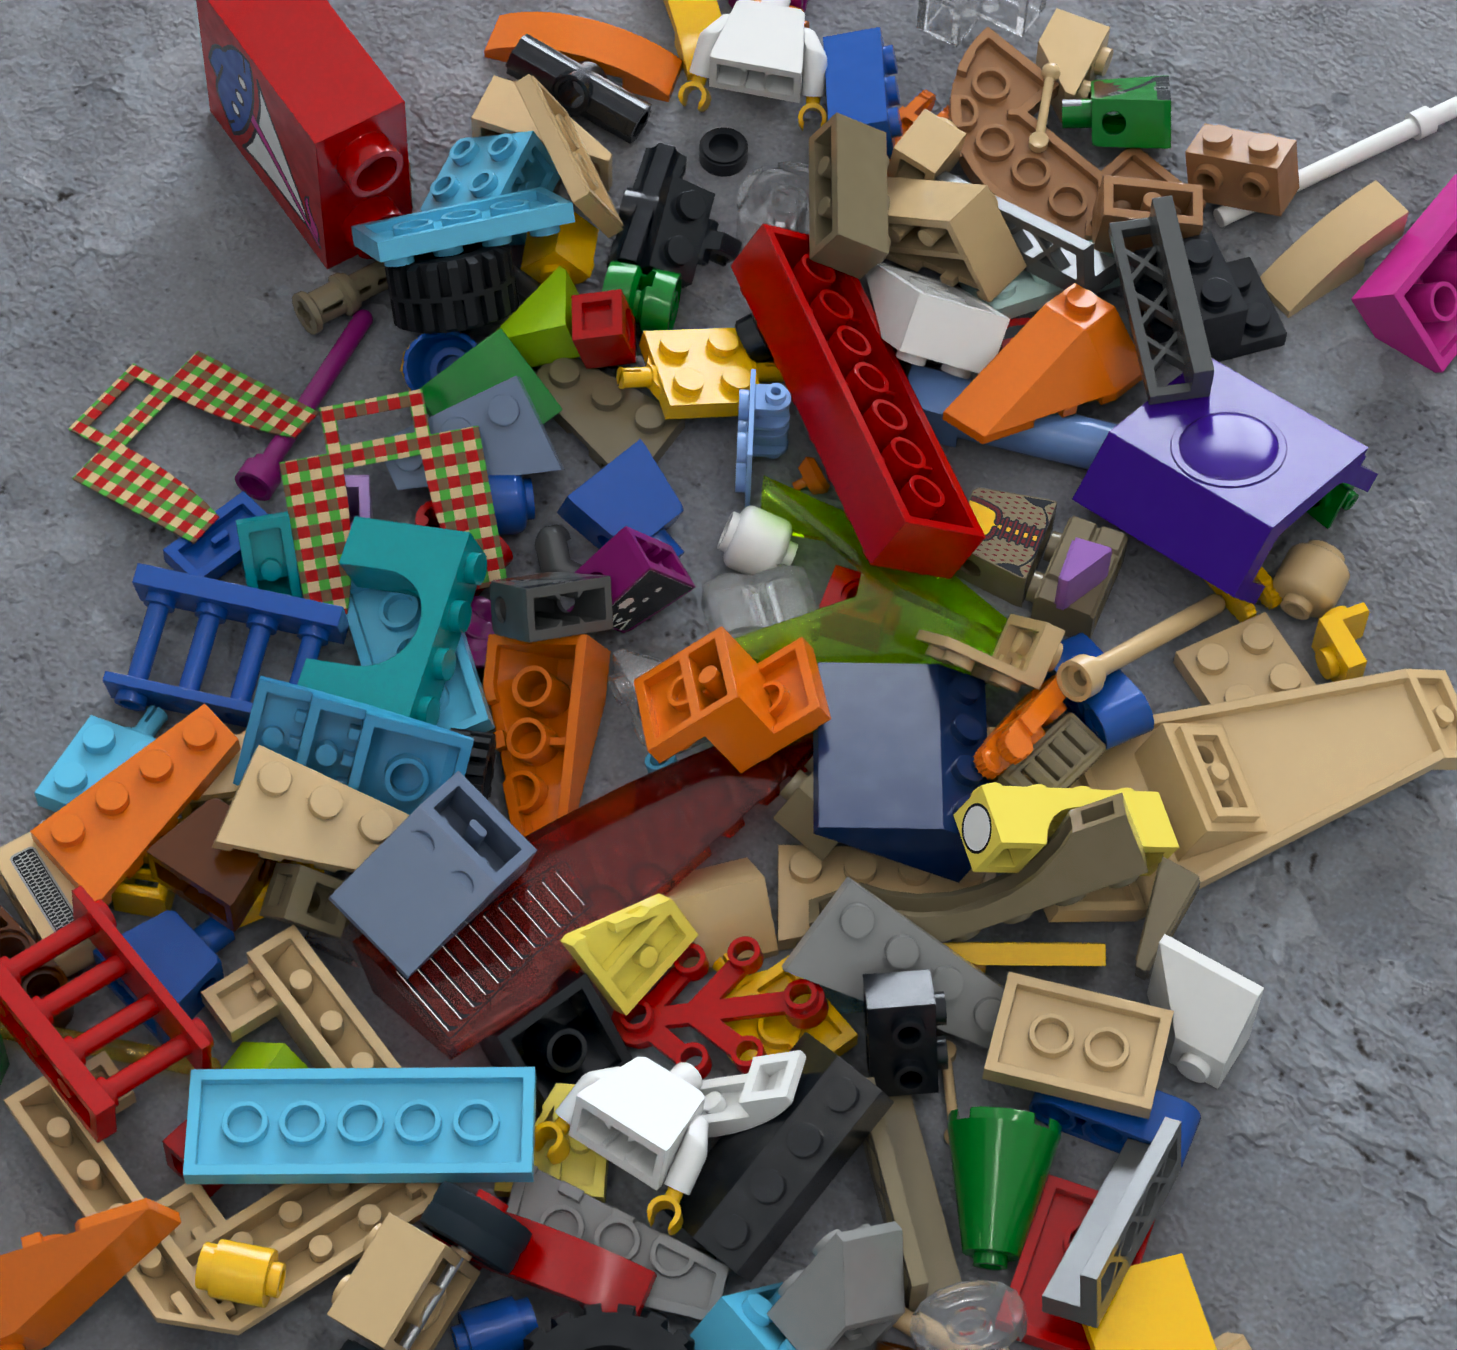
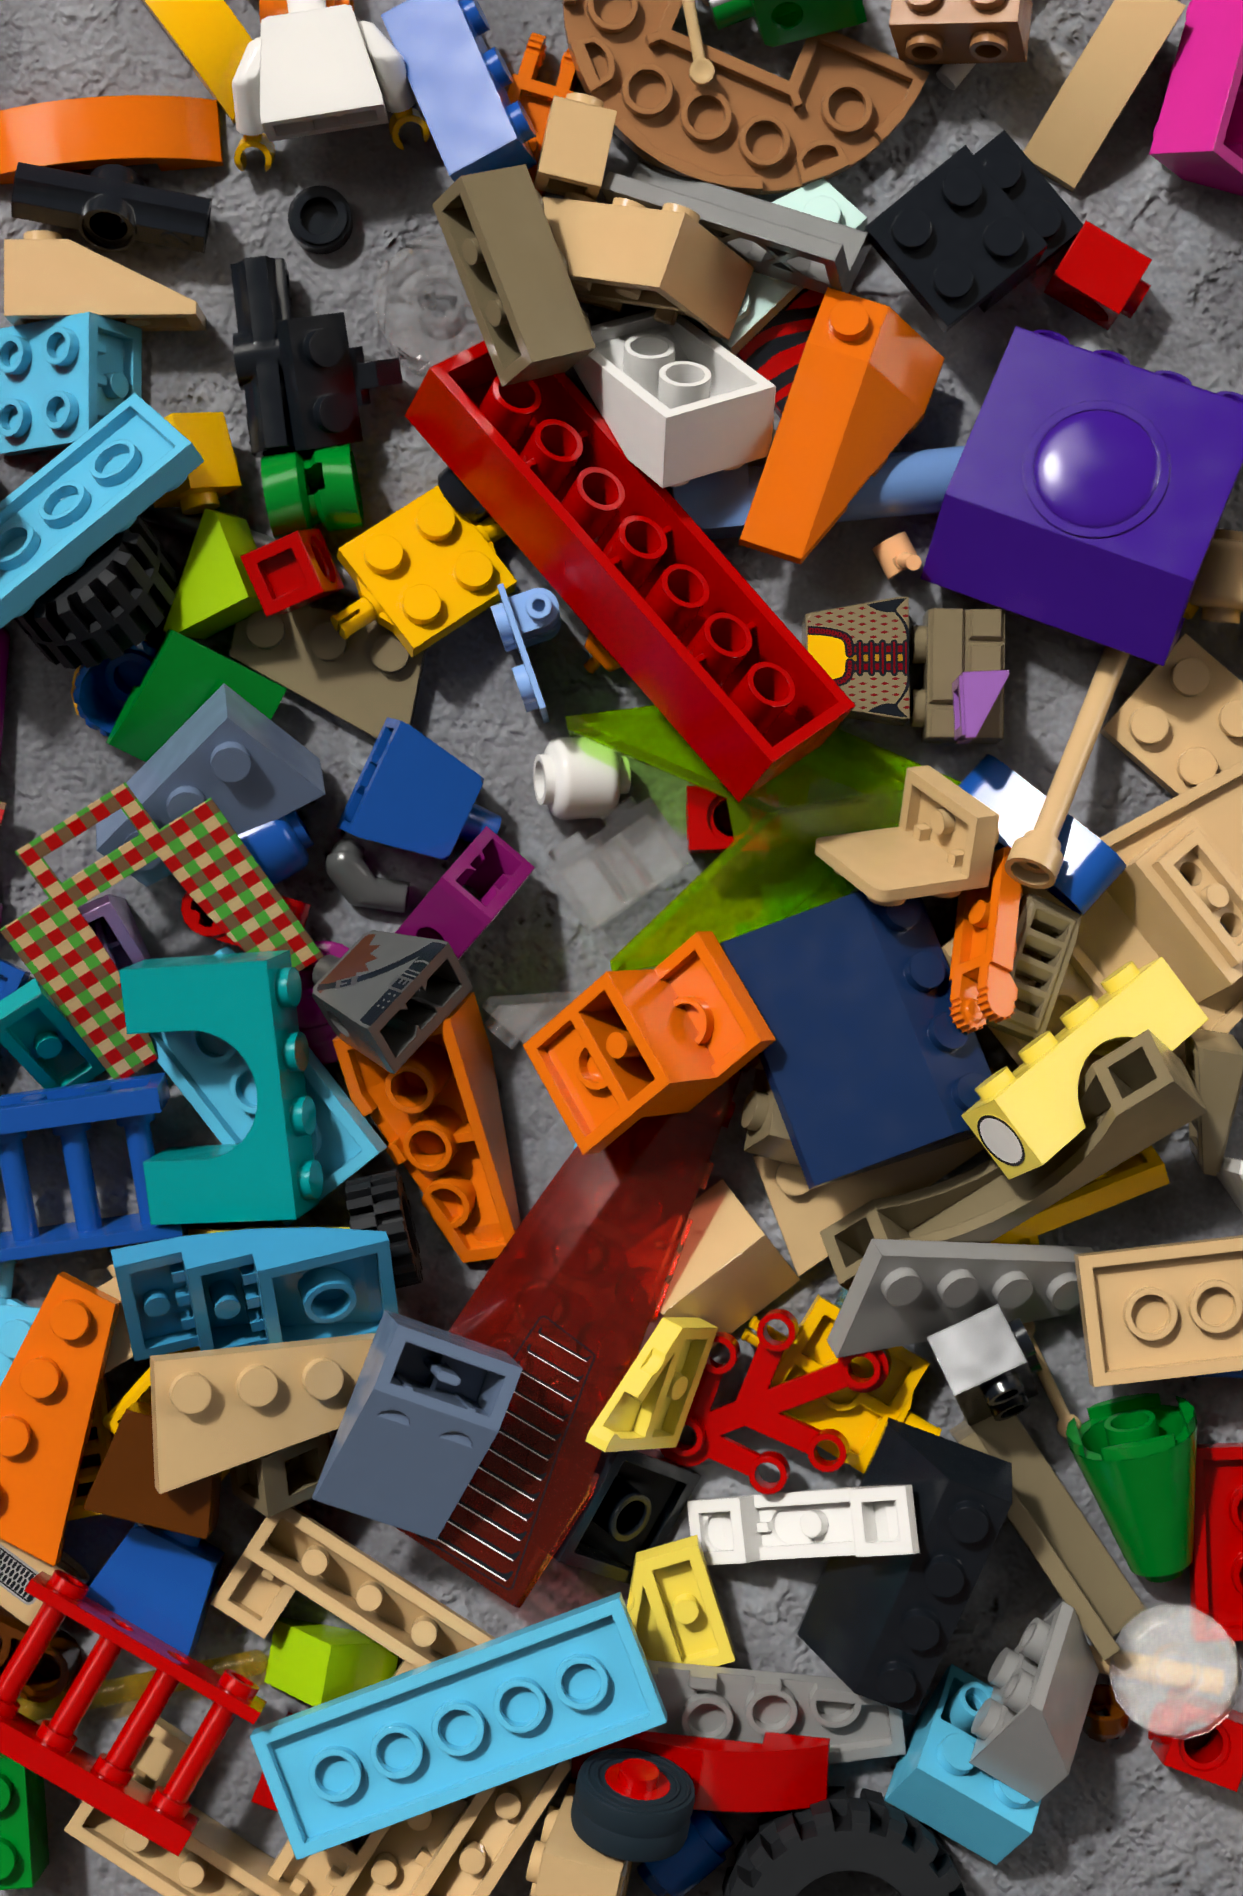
camera: 15 degrees left, 30 degrees up
tan tile [515,74,624,238] -> none
white torso [534,1057,709,1236] -> none
medium nougat brick [1092,175,1203,253] -> none
dark grey fence [1108,195,1214,405] -> none
none -> light nougat hand [872,531,922,580]
none -> red brick [1044,221,1152,330]

